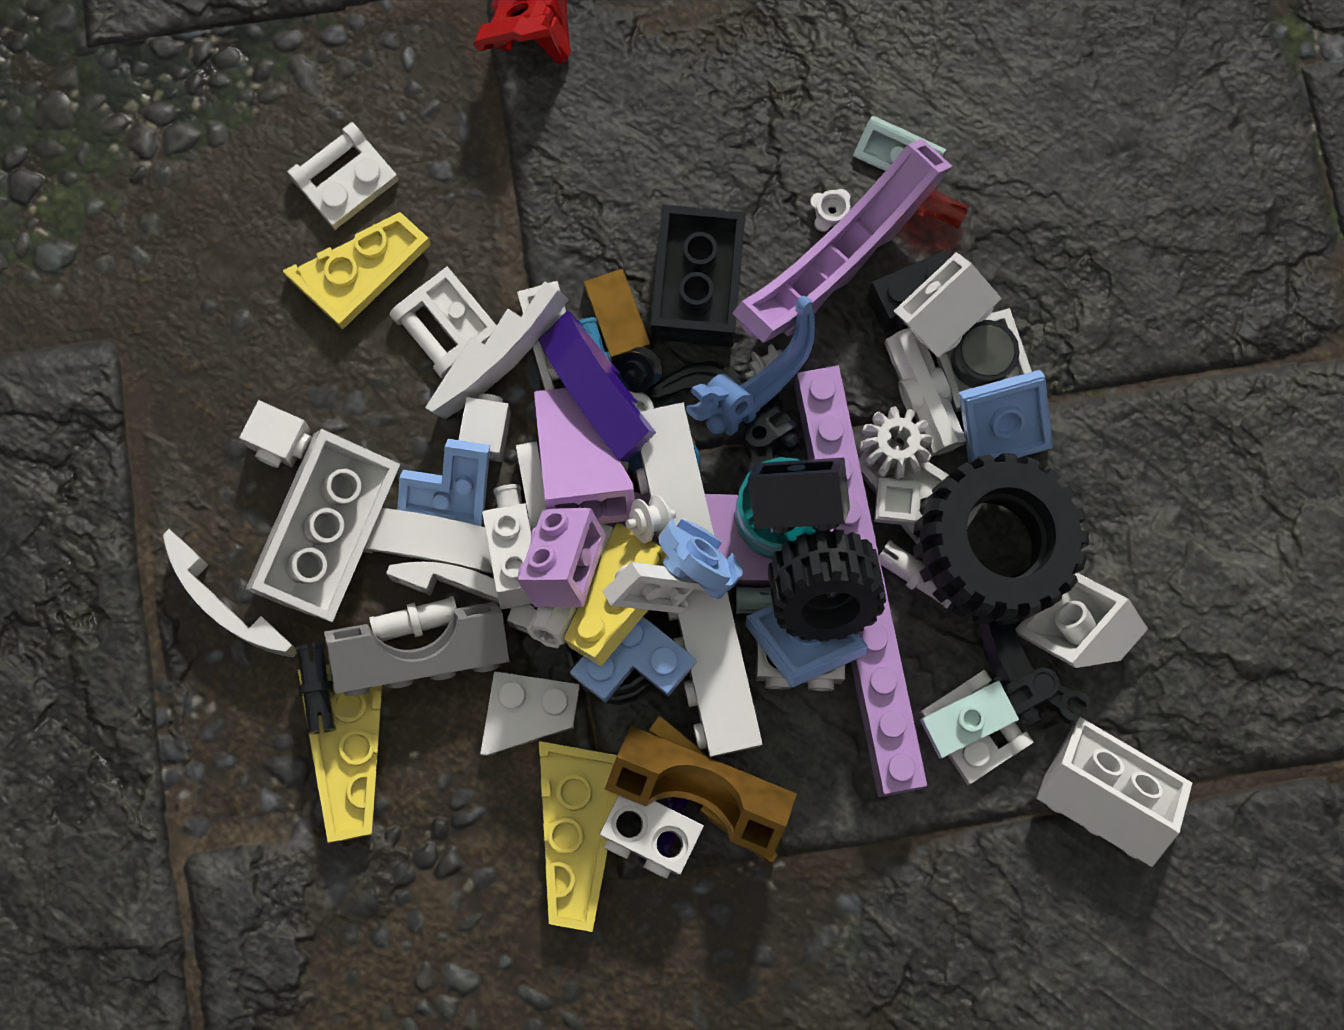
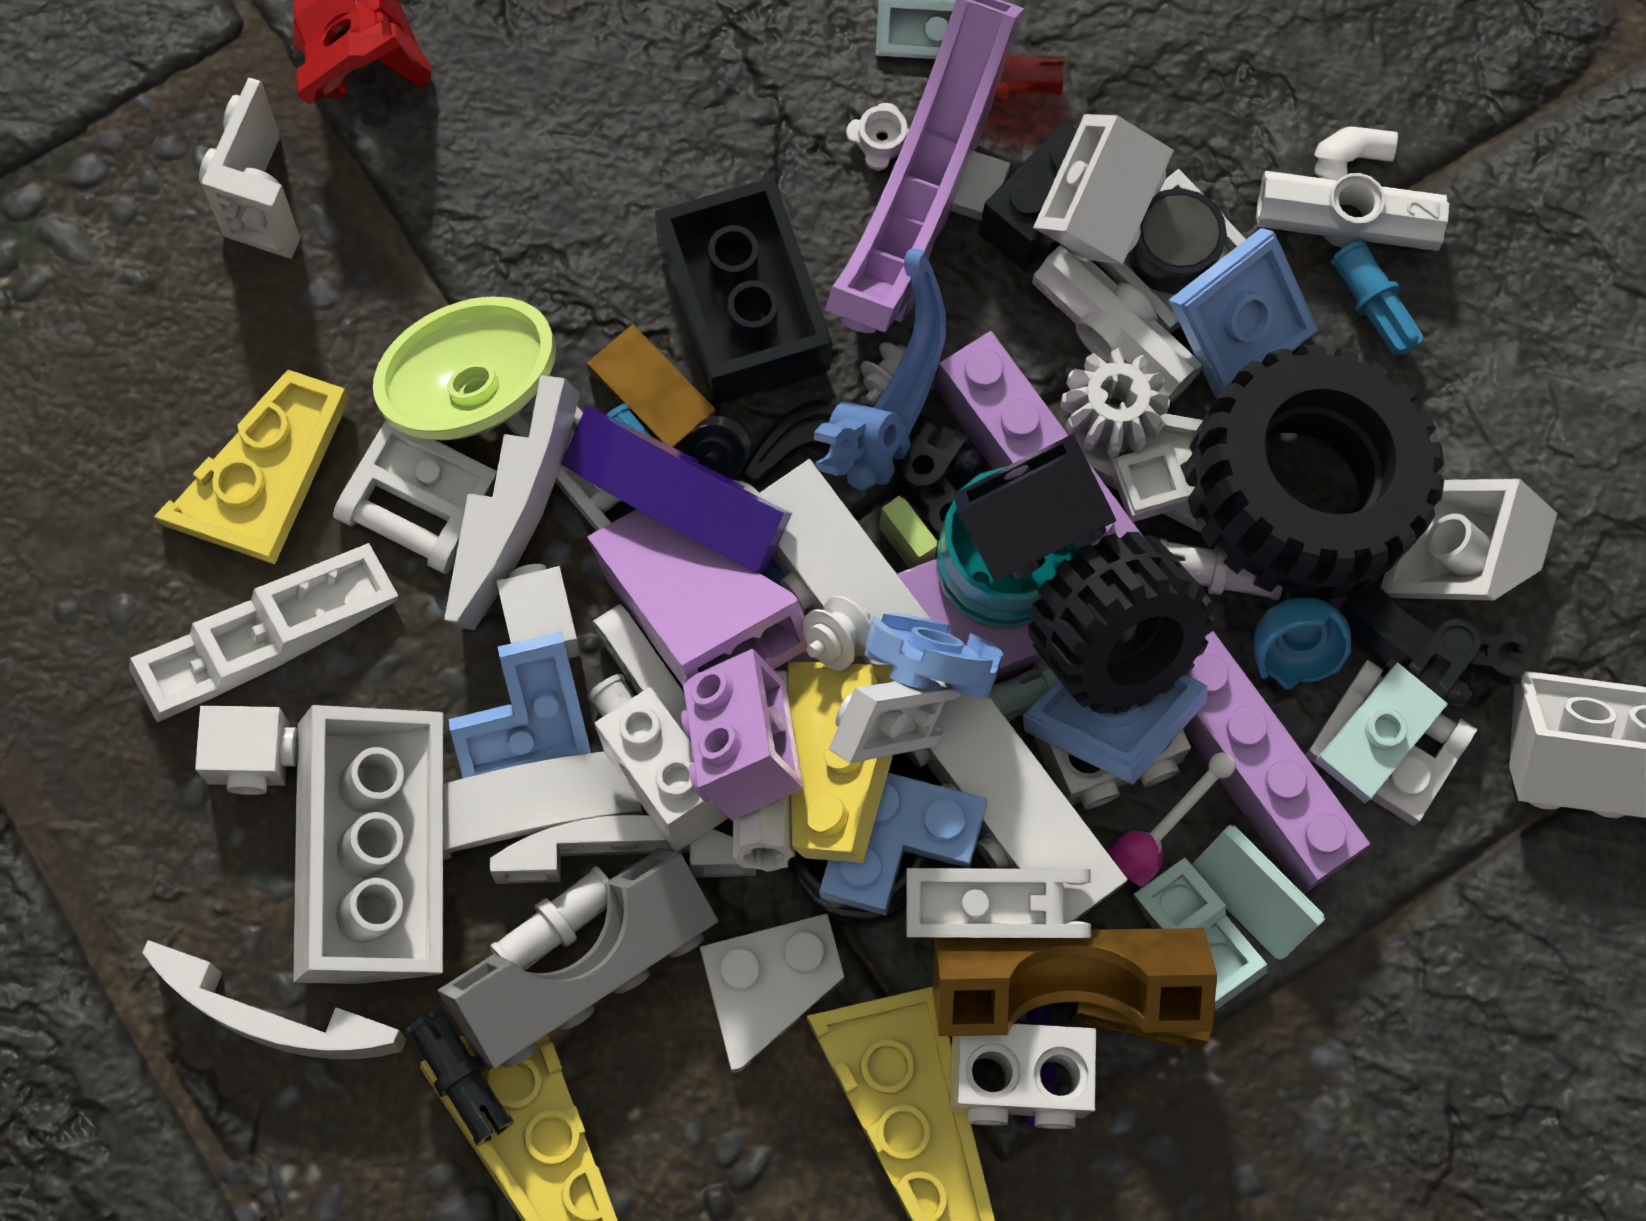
camera: 25 degrees left, 5 degrees down
white plate [287,122,399,230] -> none
none -> white slope [129,543,398,722]
none -> white bracket [199,77,301,259]
none -> yellowish green dish [373,297,556,440]
none -> yellowish green tile [879,496,938,569]
none -> white hinge [906,868,1091,938]
none -> white tile [951,151,1010,221]
none -> hinge [1106,752,1235,887]
none -> light aqua slope [1133,857,1267,1011]
none -> light aqua slope [1192,825,1325,960]
none -> dark azure hair [1253,596,1351,690]
none -> white piece [1256,171,1449,251]
none -> white arm [1314,127,1398,181]
none -> dark azure axle [1331,240,1423,357]

